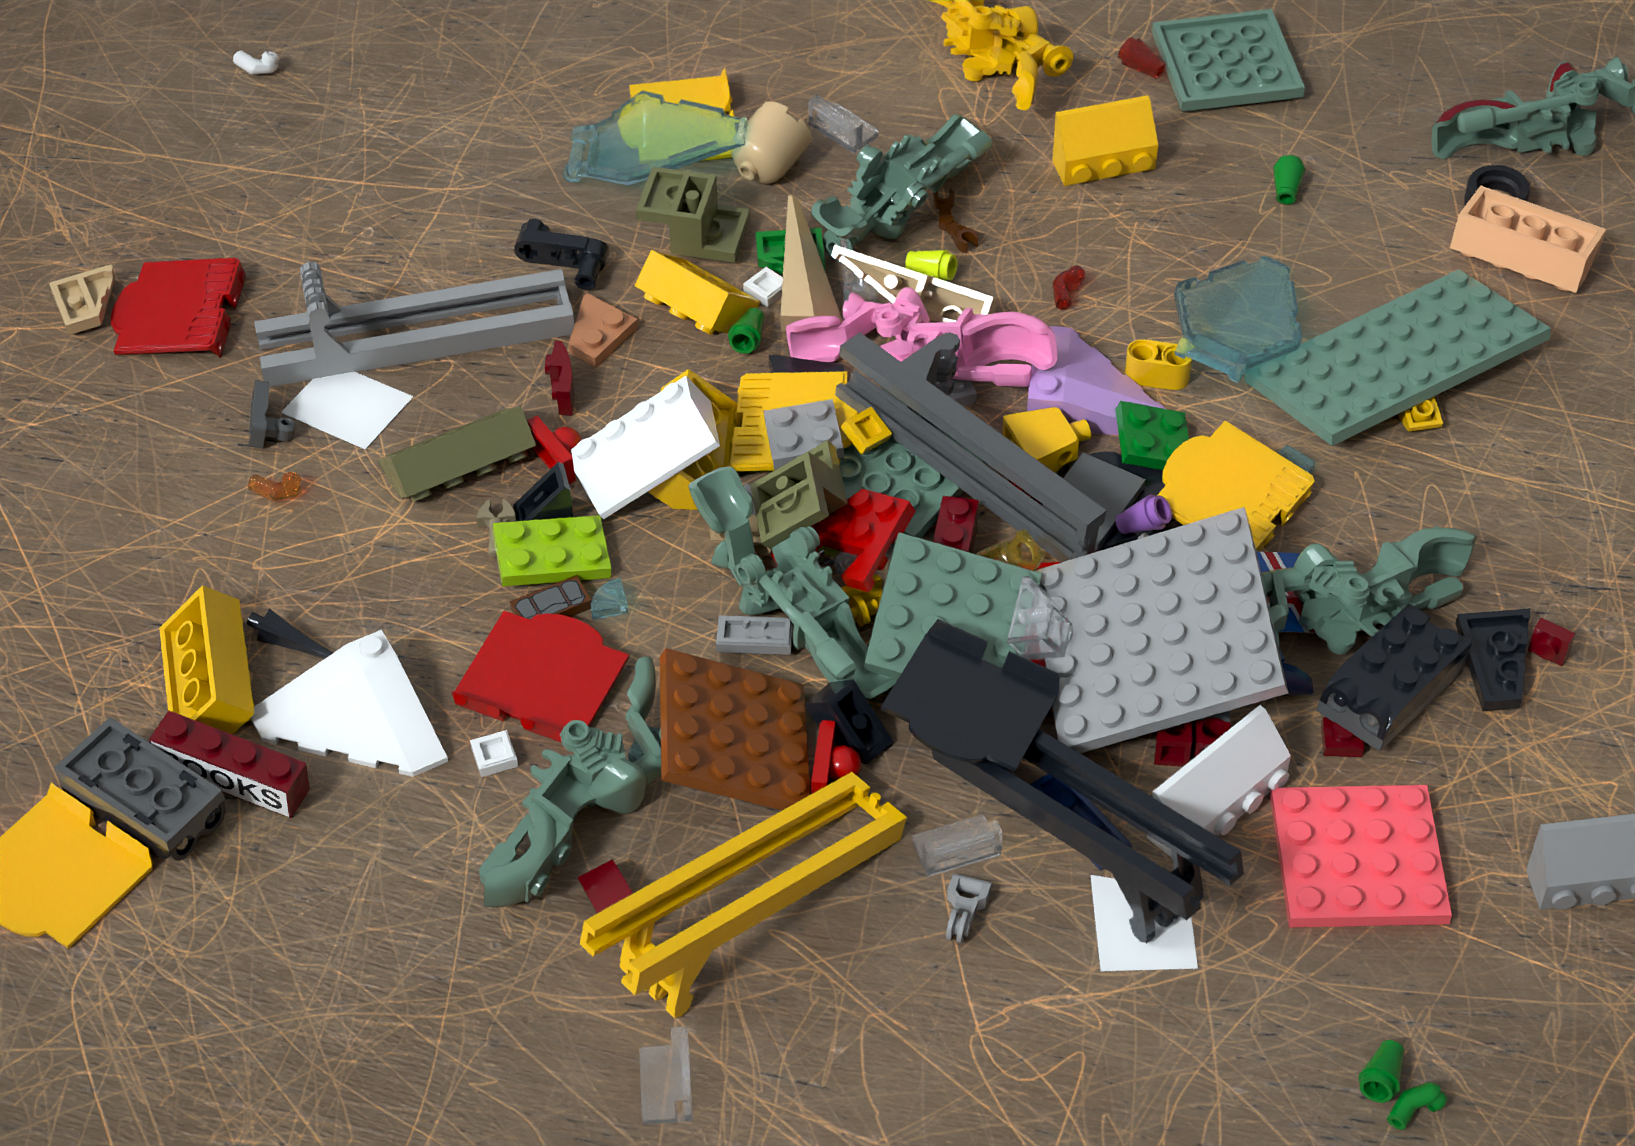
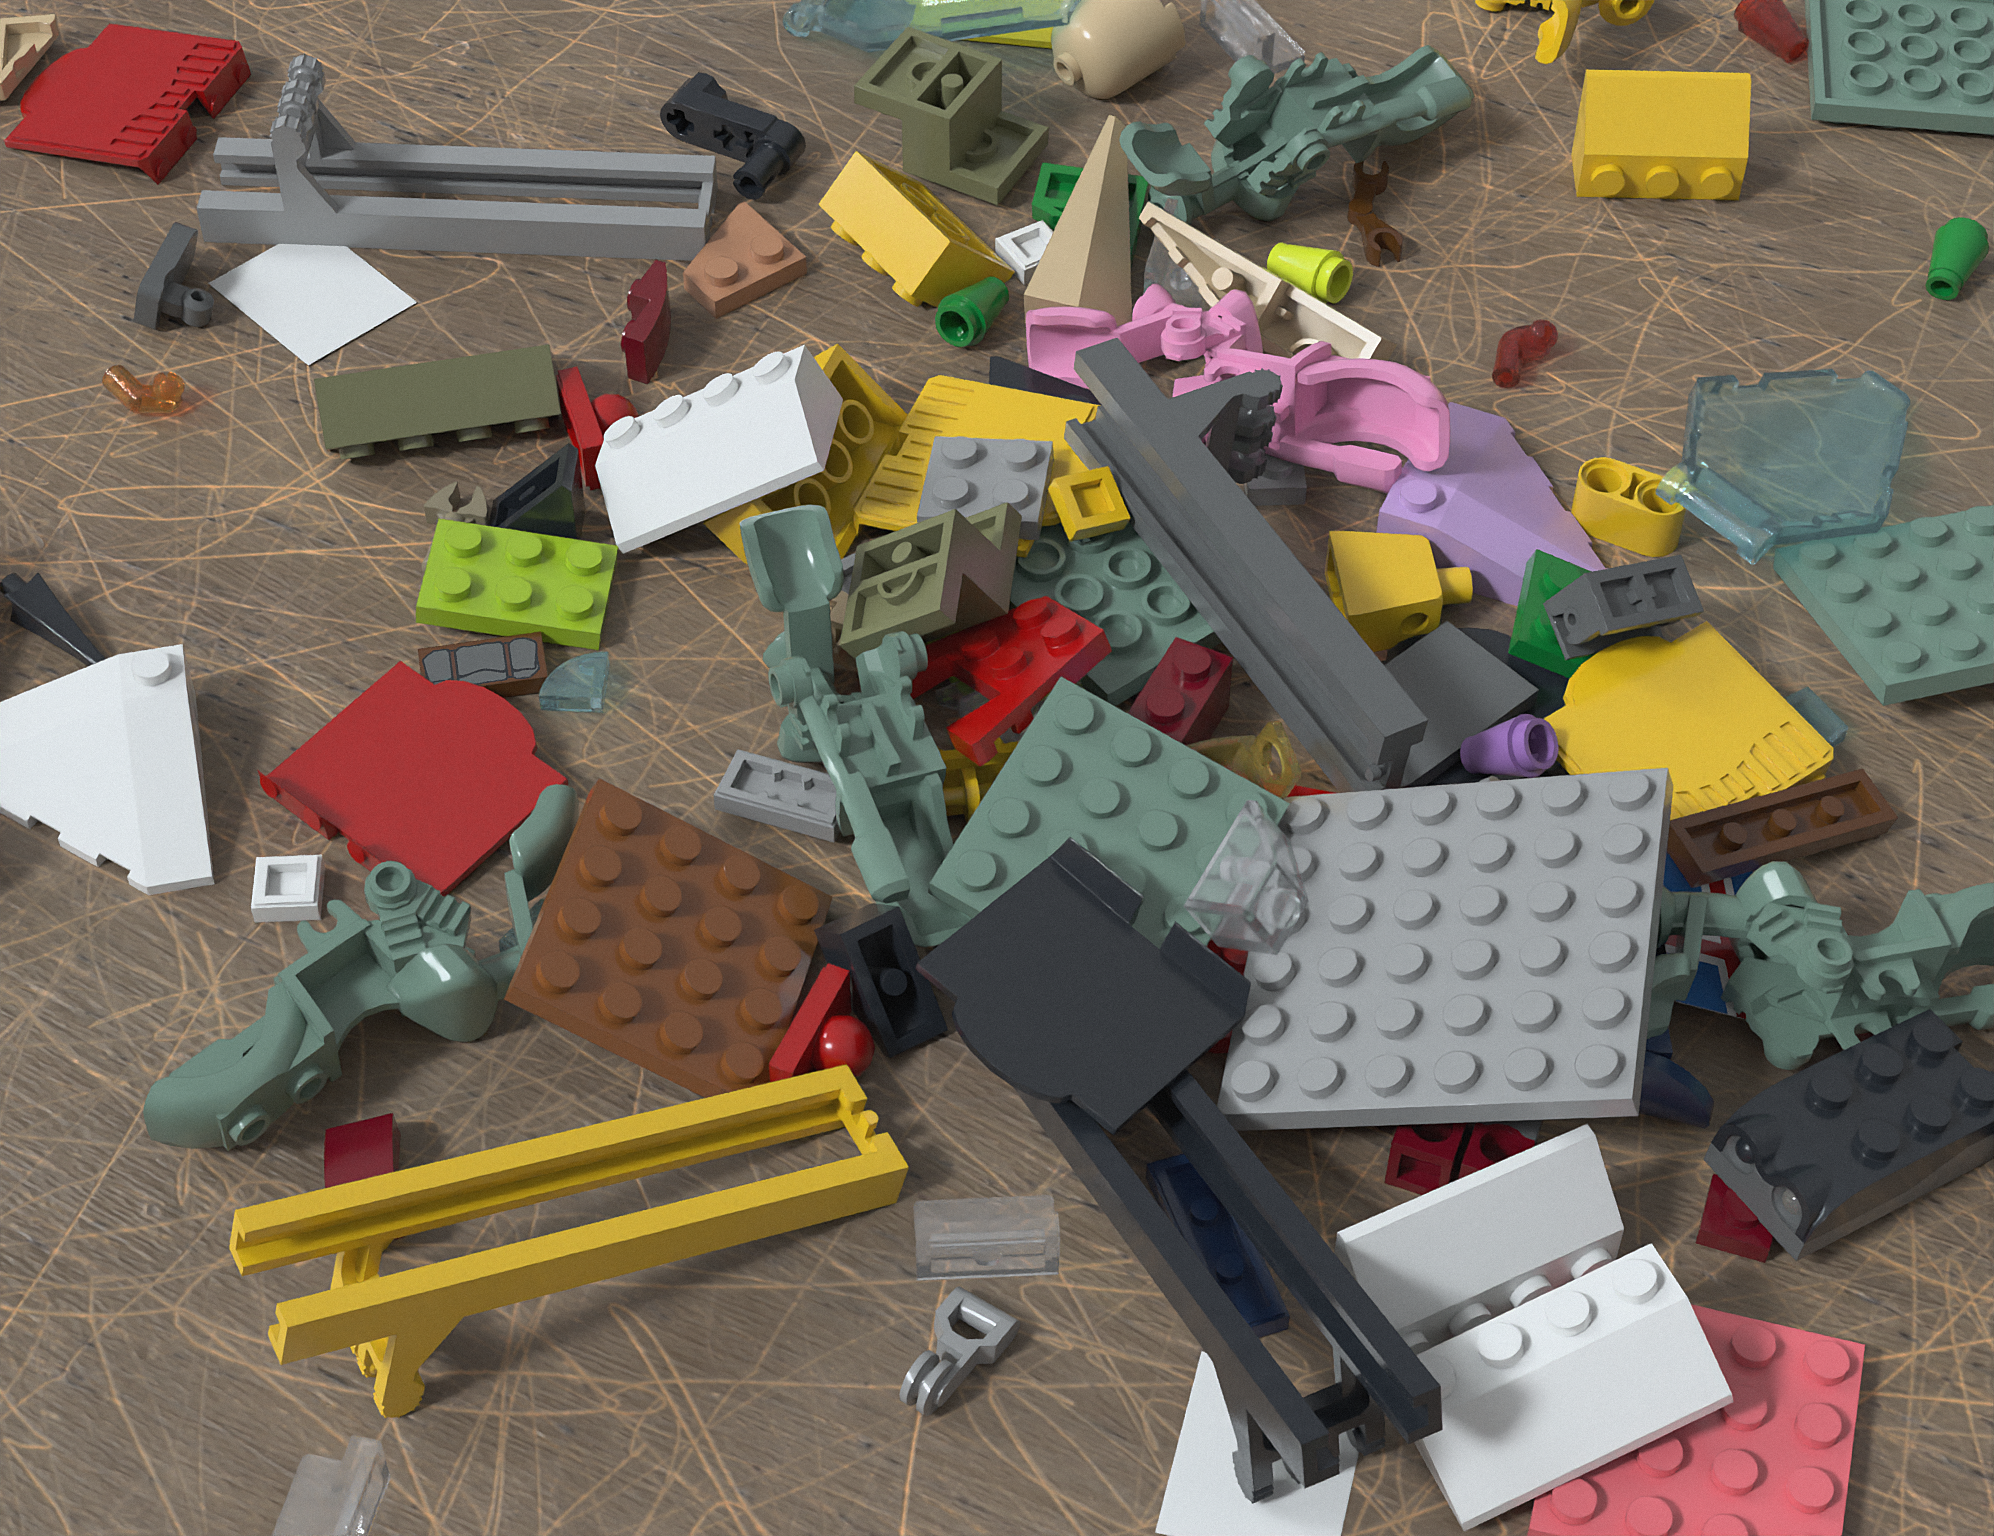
camera: 15 degrees right, 0 degrees up
none -> white slope [1414,1243,1734,1531]
none -> dark grey hinge [1543,555,1704,660]
none -> reddish brown plate [1667,768,1898,888]

